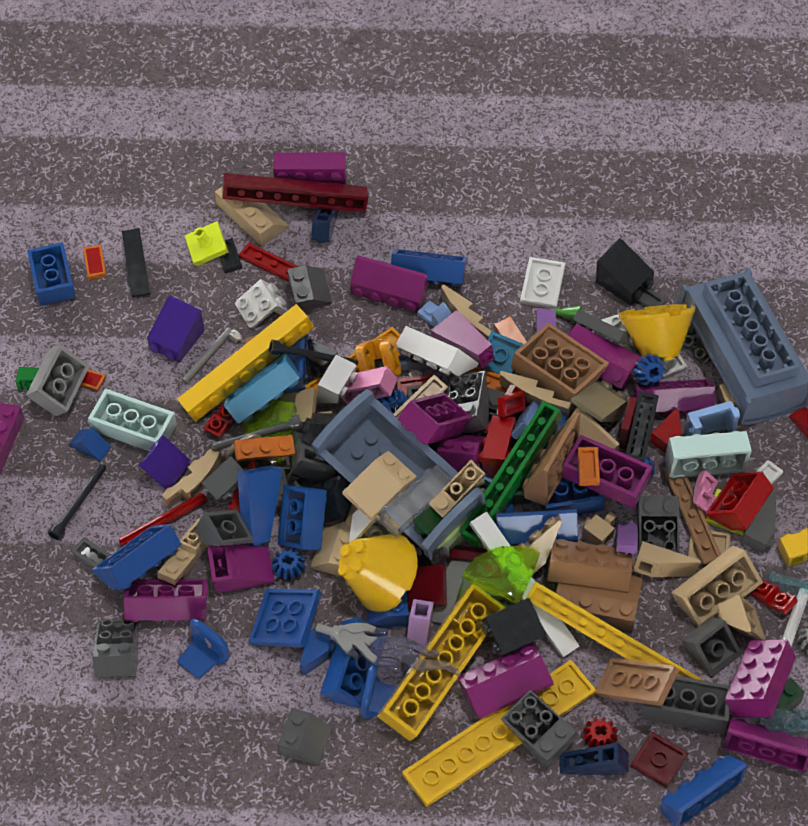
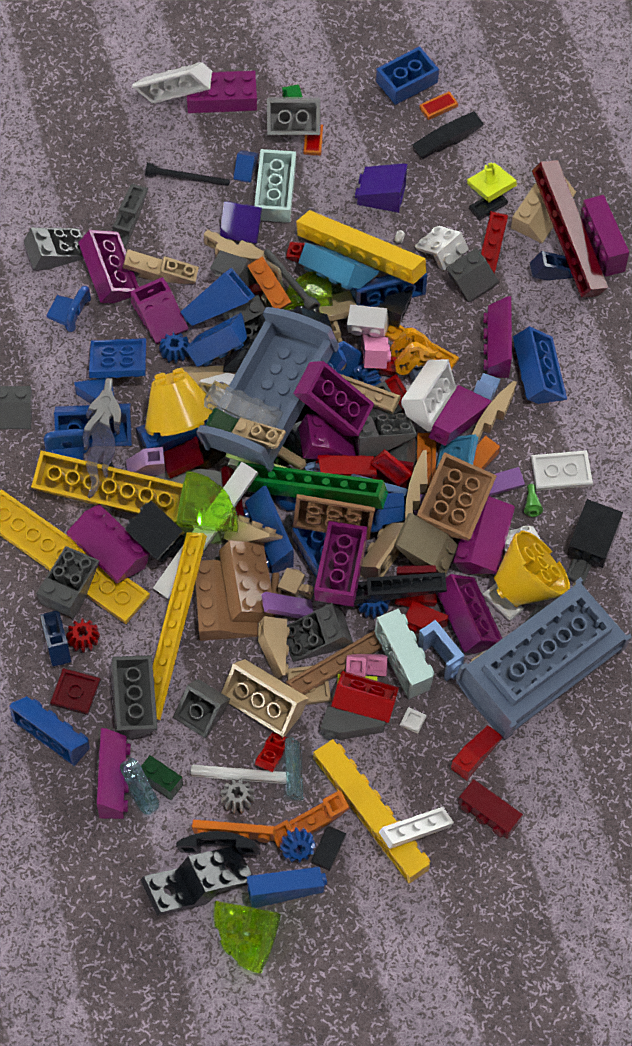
camera: 70 degrees right, 5 degrees up
blue slope [92,524,182,590] -> none
red axle [118,493,207,547] -> none
light grey bar [181,327,232,384] -> none
dark grey slope [195,510,254,546] -> none
black piece [269,339,358,366] -> none
tan slope [342,451,417,520] -> none
dark grey piece [573,309,629,345] -> none
orange tile [578,447,600,486] -> none
medium nougat plate [595,658,679,706] -> none
blue gear [633,354,667,387] -> none
tan slope [717,595,766,640] -> none
magenta brick [725,639,796,718] -> none

